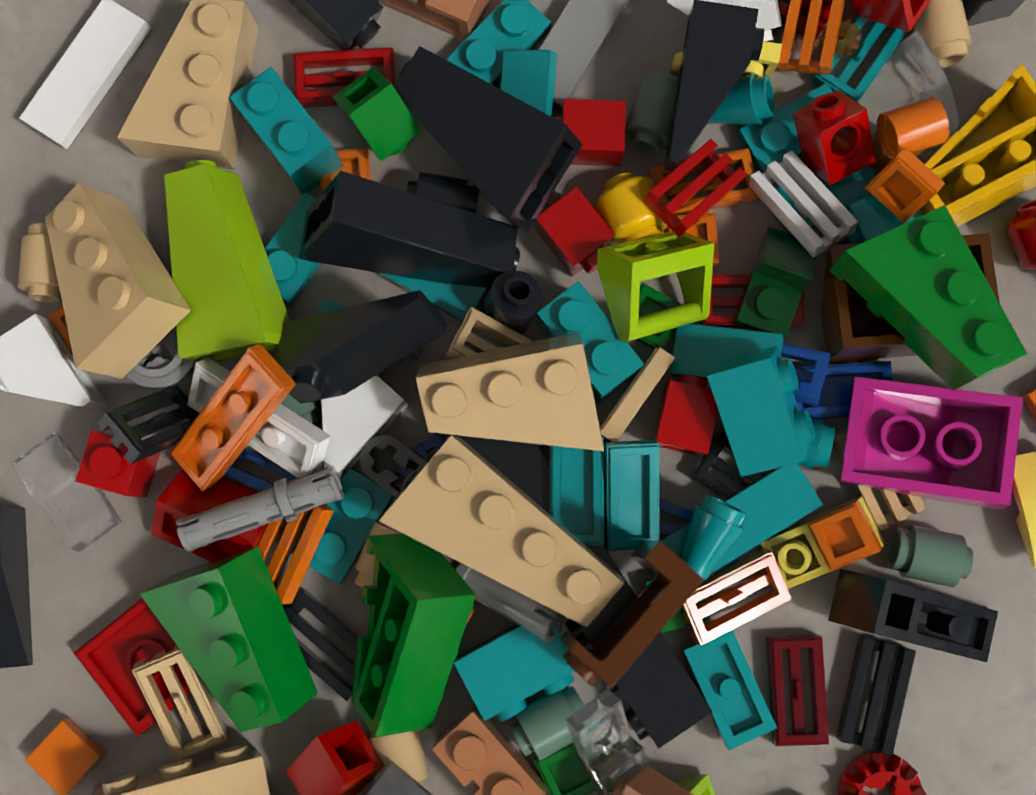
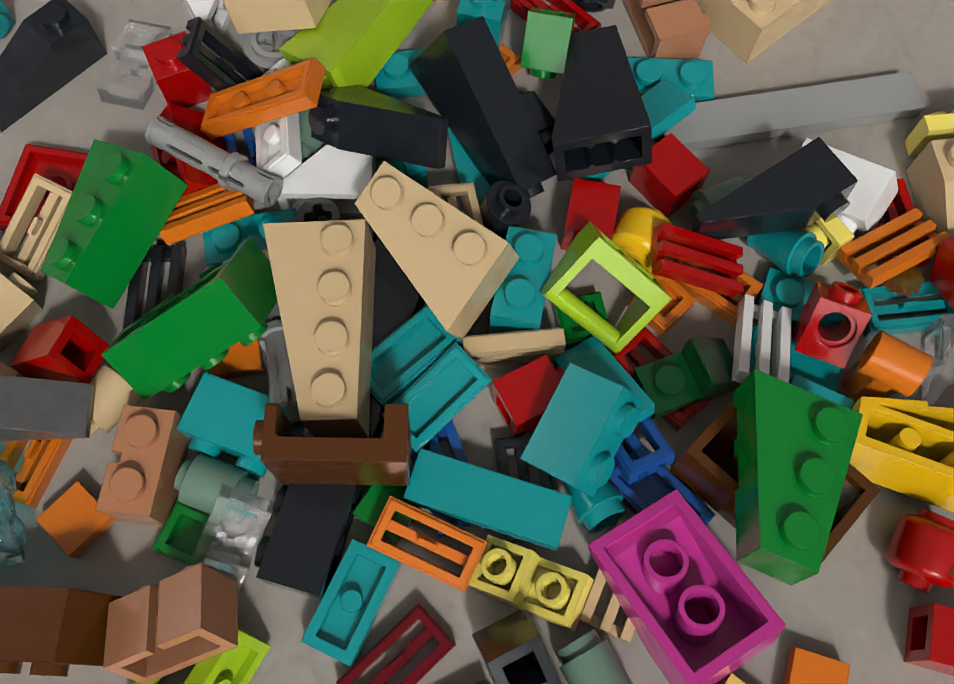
camera: 45 degrees right, 15 degrees down
teal cone [681,494,746,580] -> none
orange tile [807,499,882,572] -> none
orange tile [865,147,945,224] -> none

